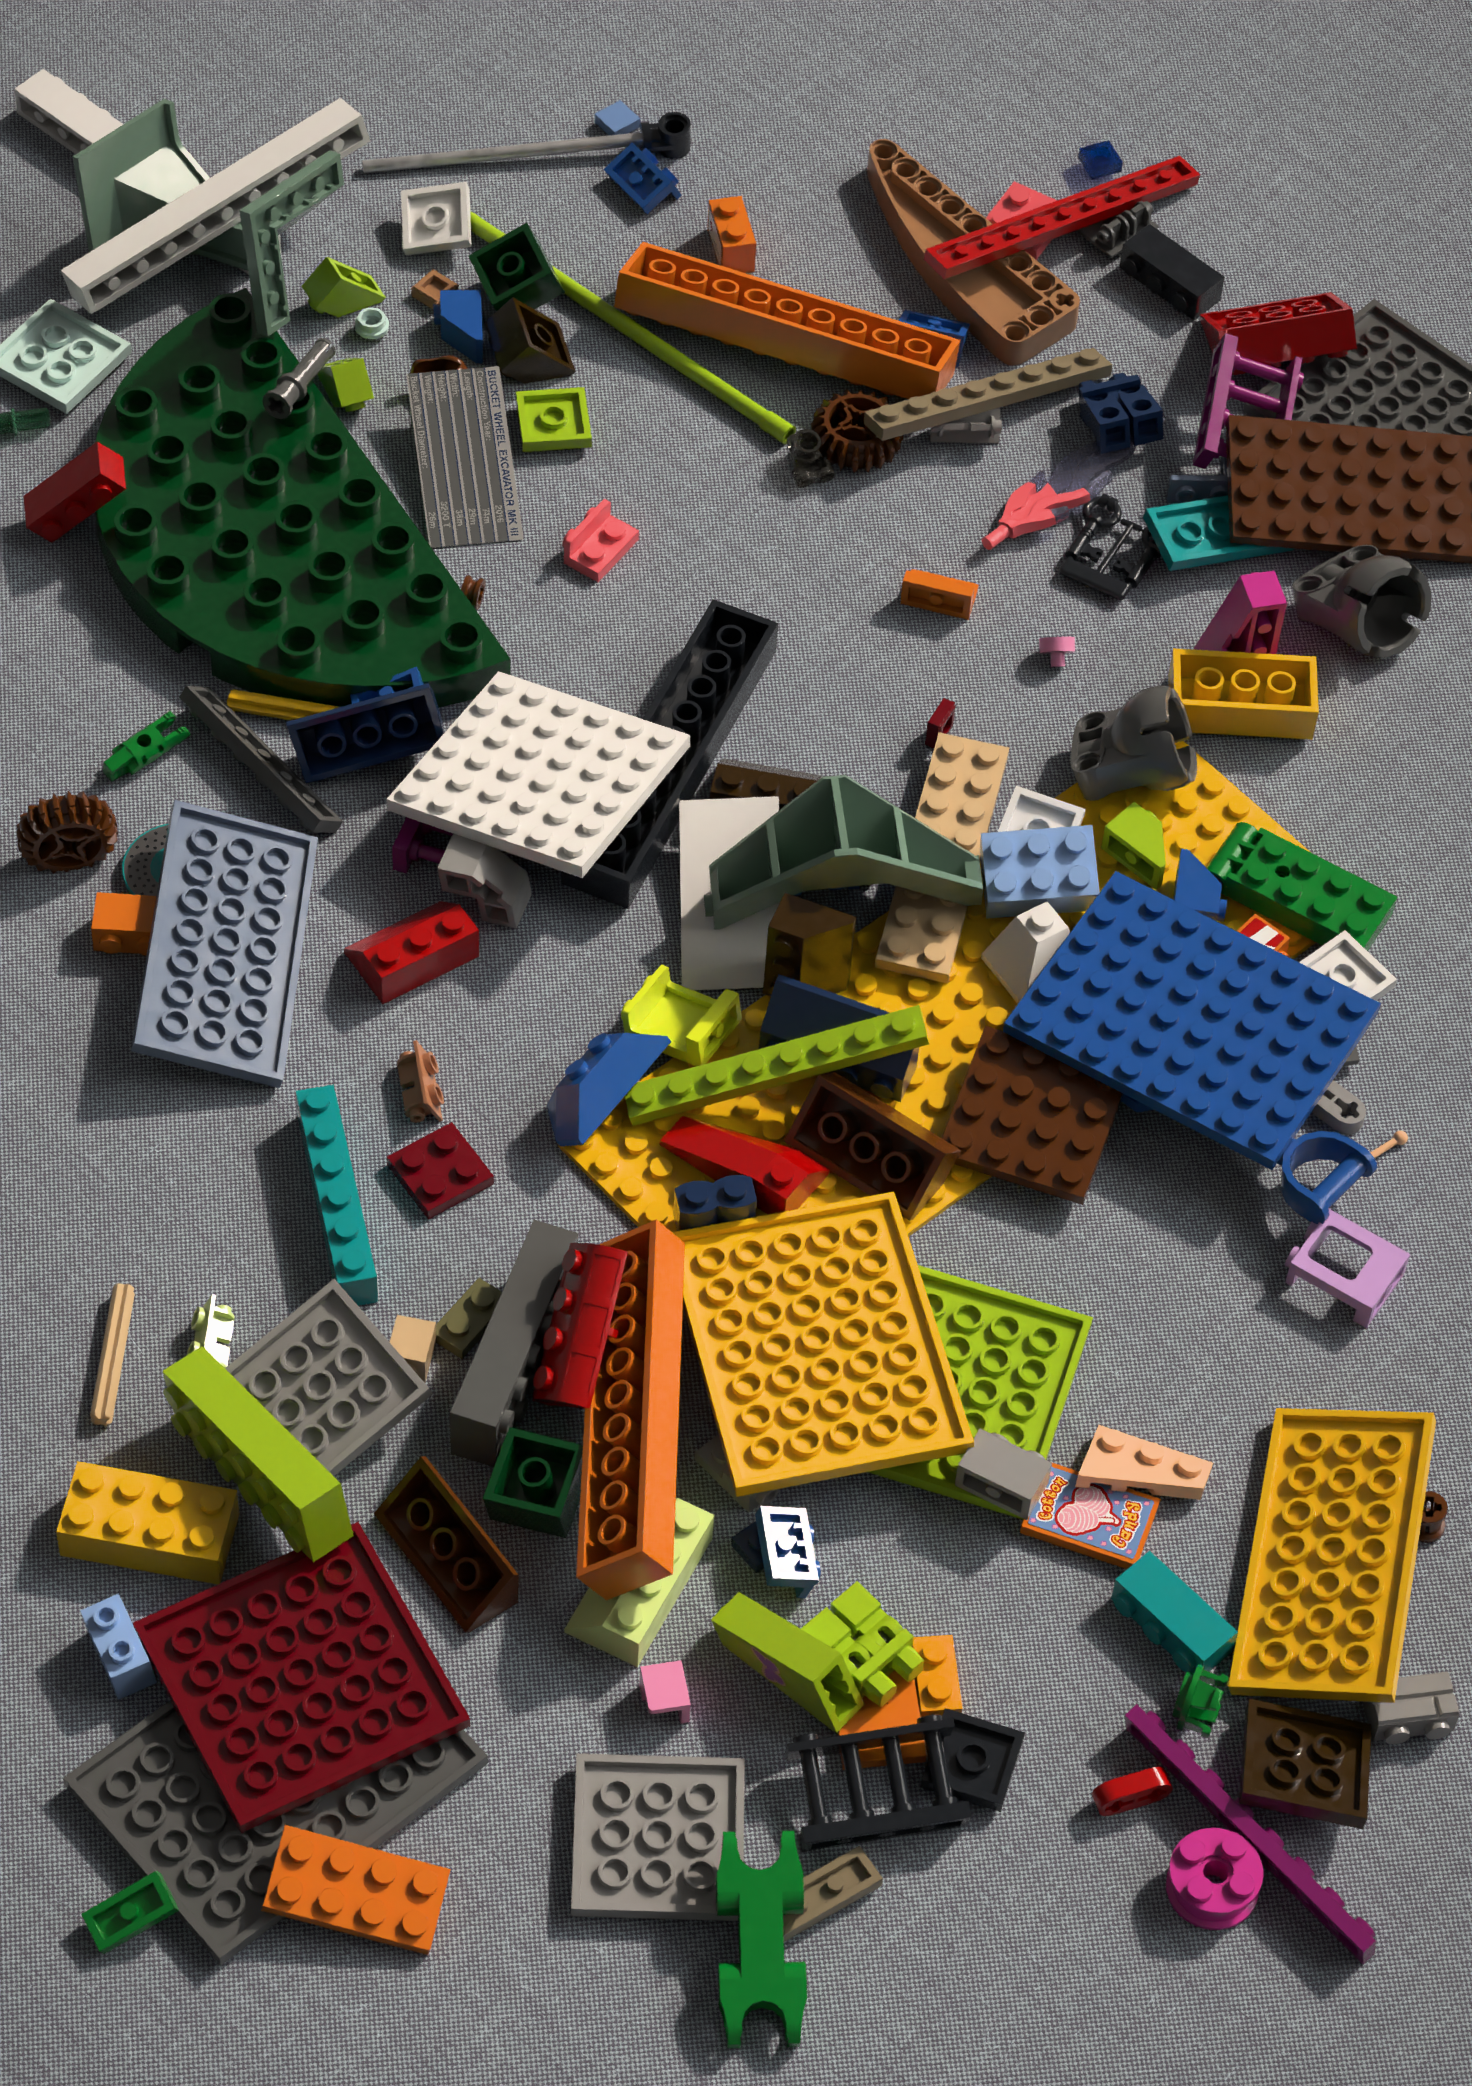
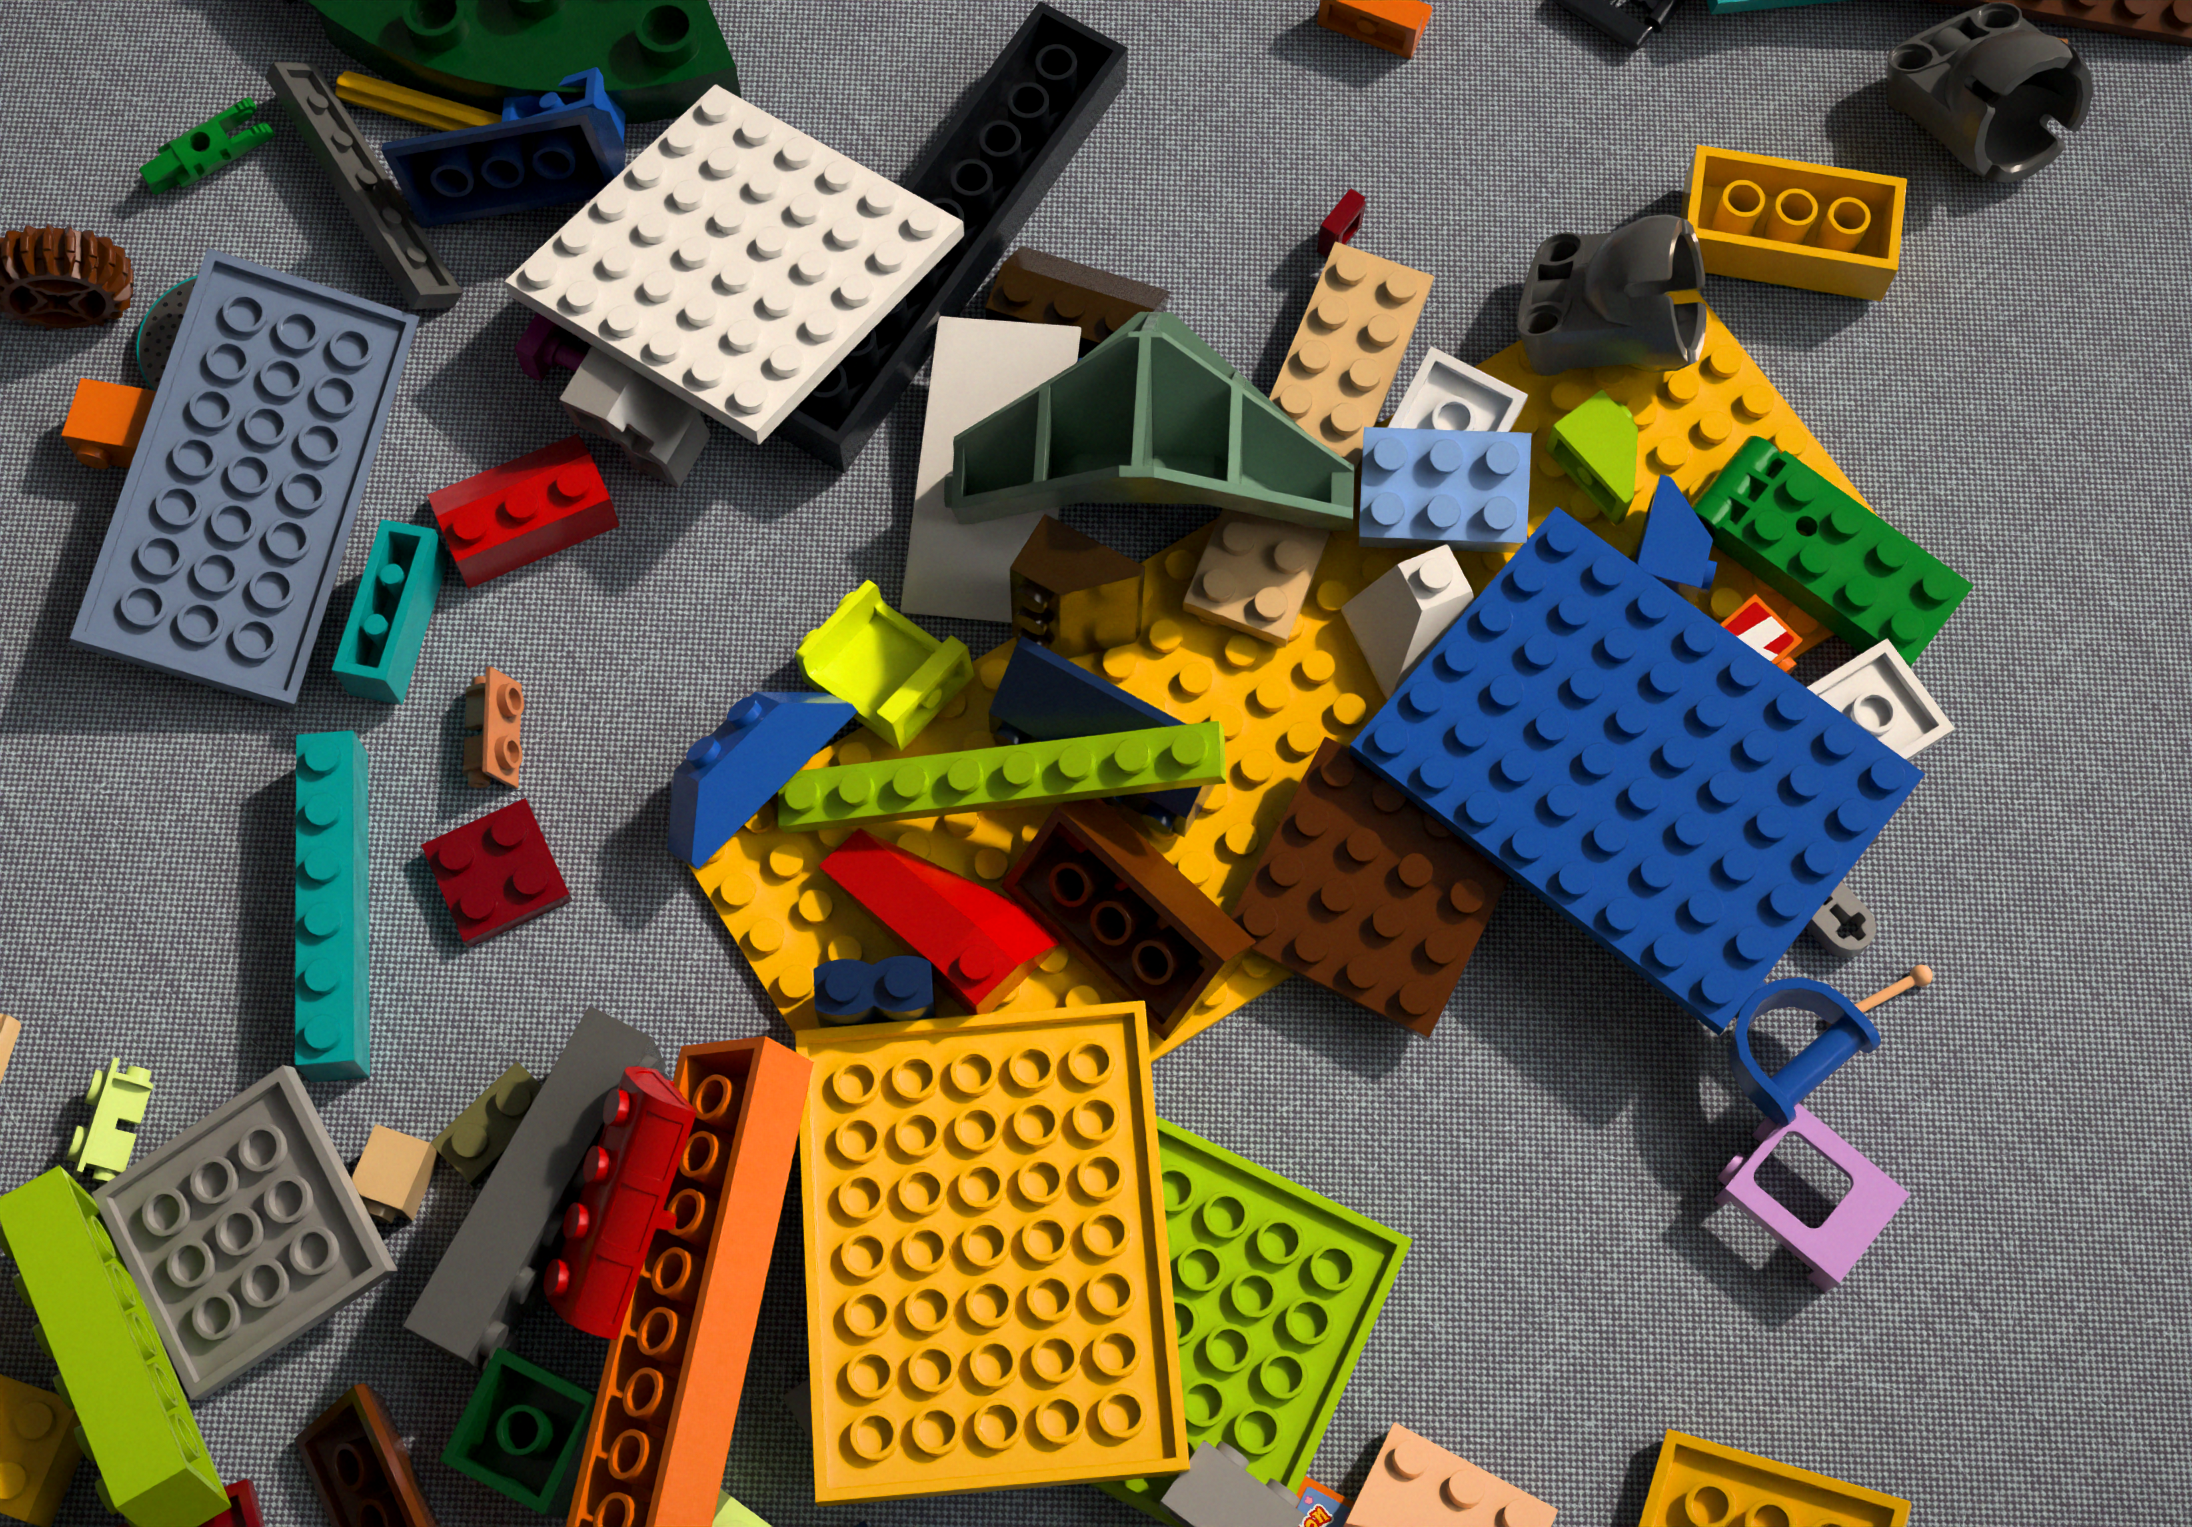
camera: 10 degrees right, 15 degrees up
bright pink tile [1039,637,1075,667] -> none
dark pink wedge [1193,570,1287,654] -> none
none -> teal brick [332,519,450,705]

